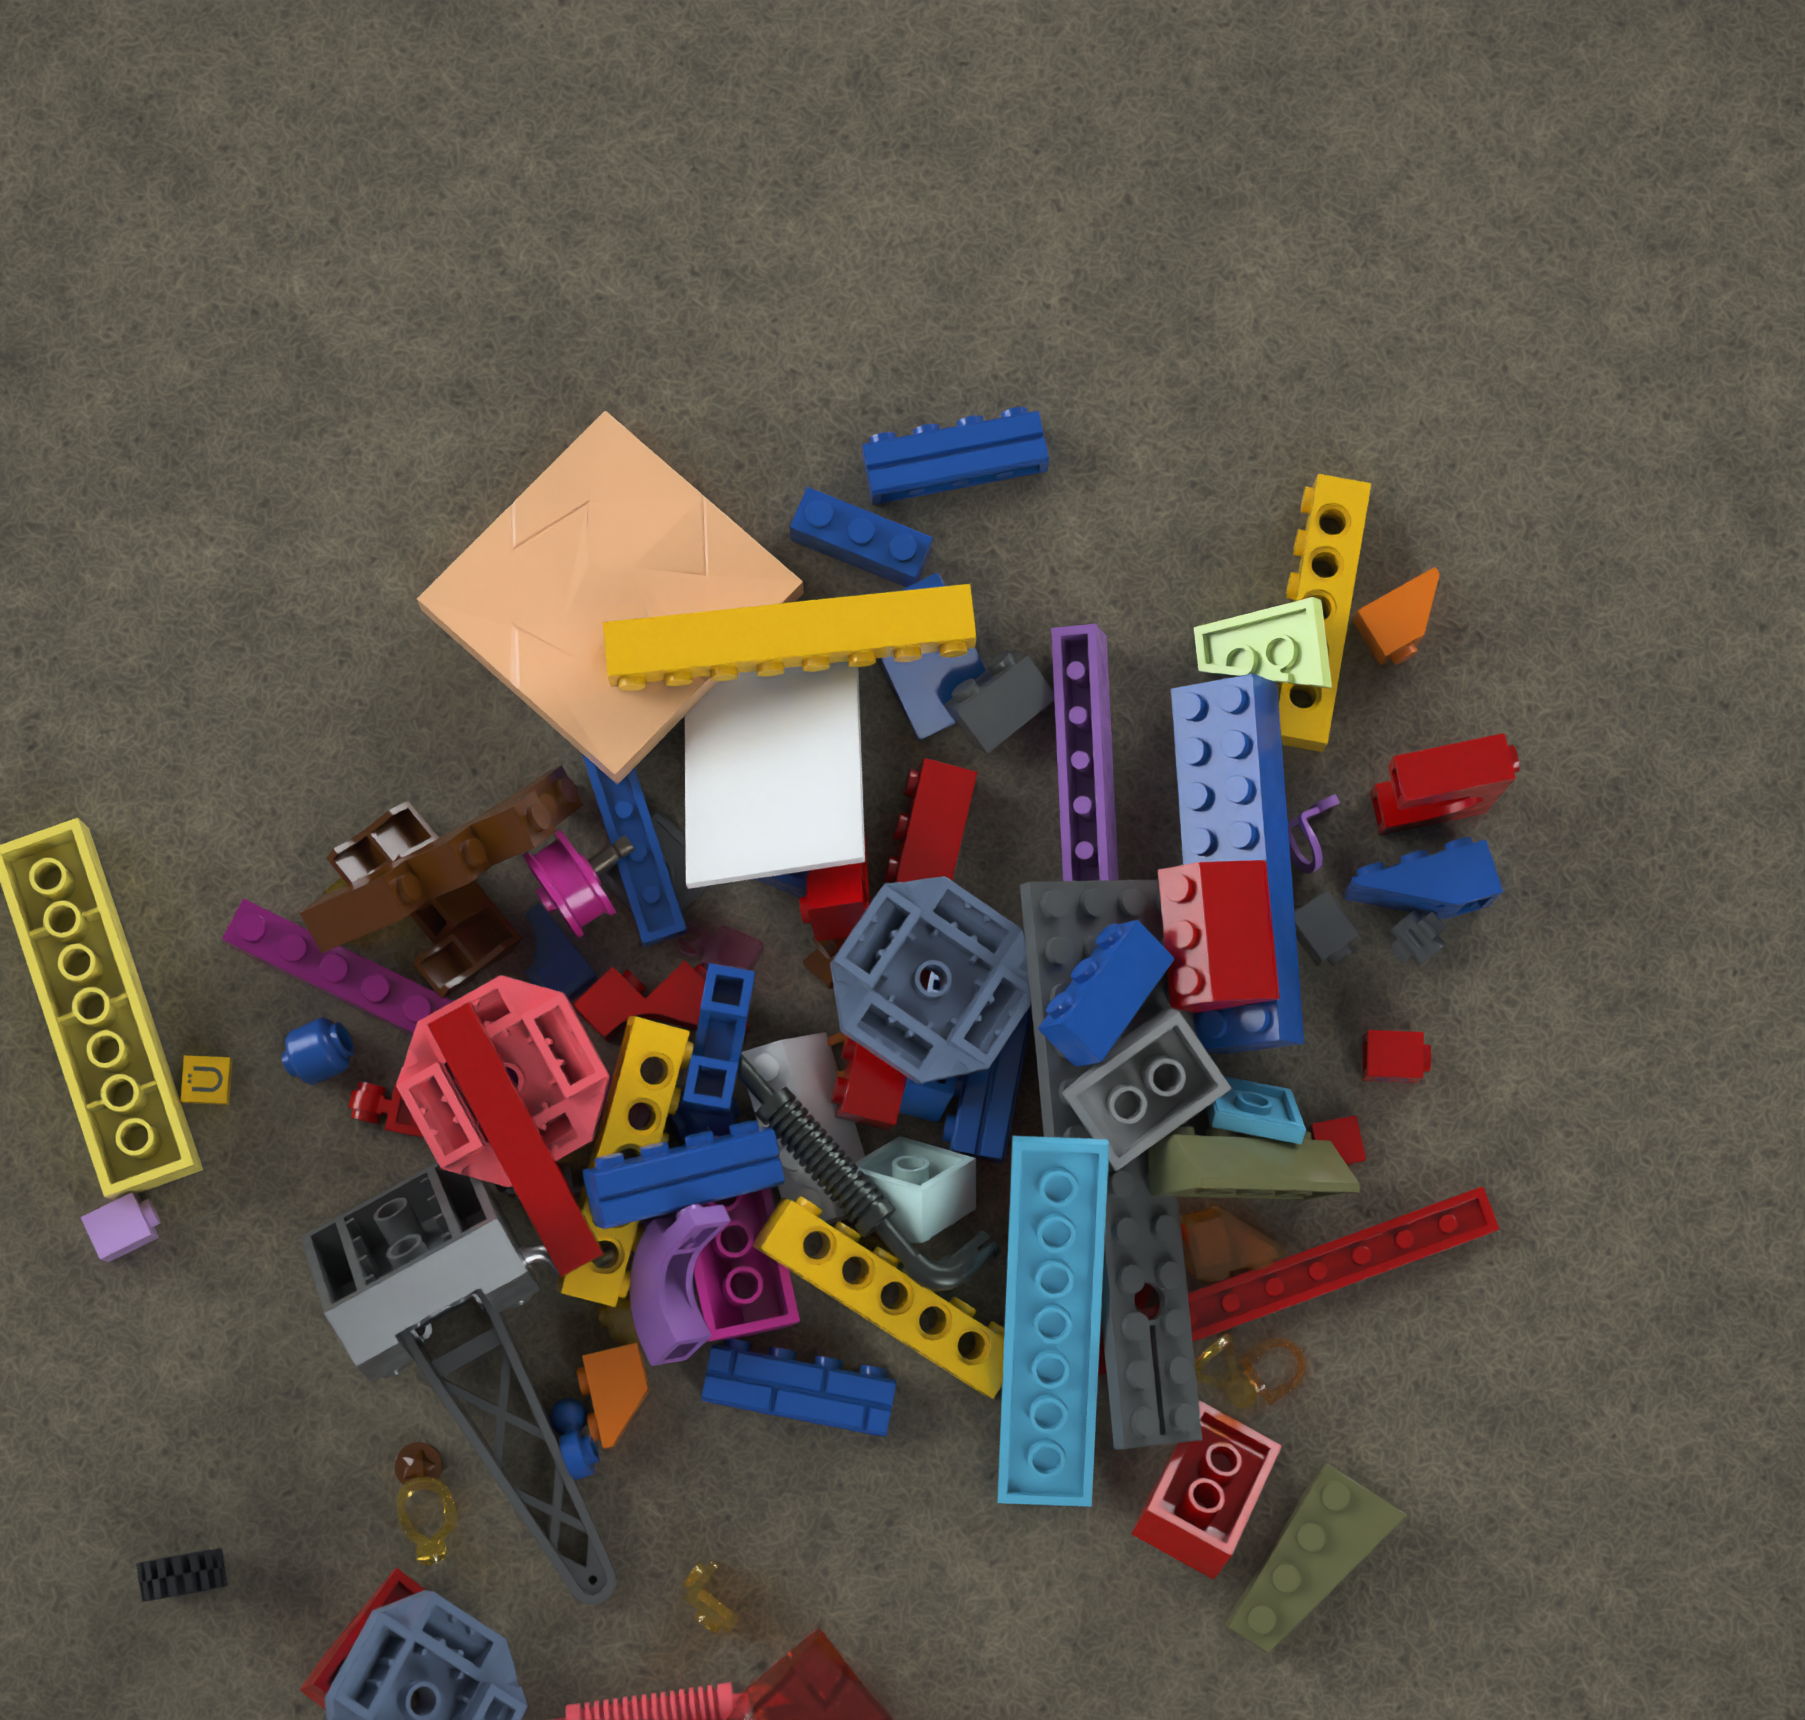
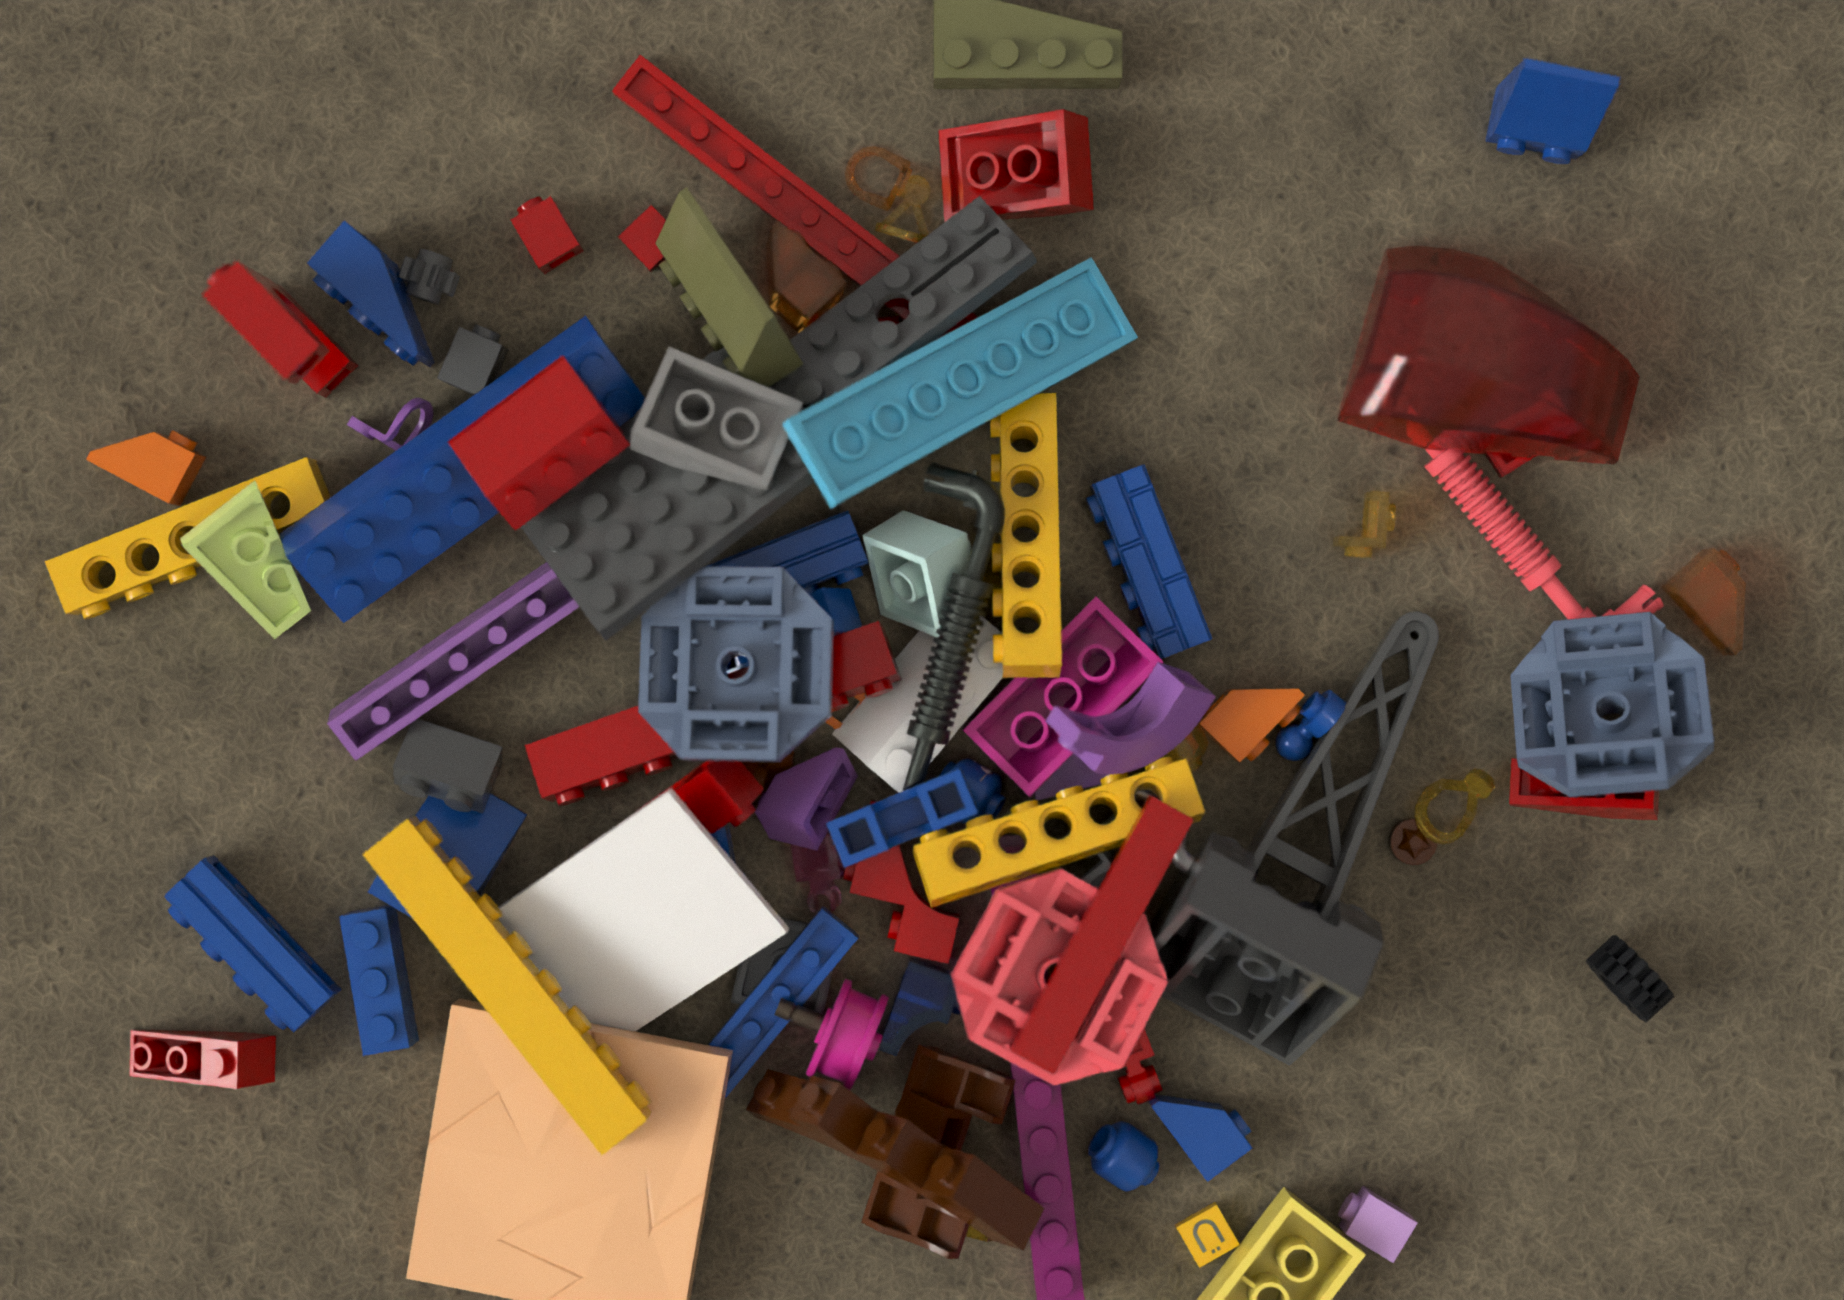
camera: 120 degrees left, 10 degrees up
blue brick [583,1120,785,1229] -> none
blue brick [1038,920,1175,1067] -> none
medium azure tile [1205,1076,1306,1145] -> none
none -> red slope [129,1030,276,1089]
none -> medium lavender slope [755,747,858,850]
none -> blue slope [1149,1094,1252,1182]

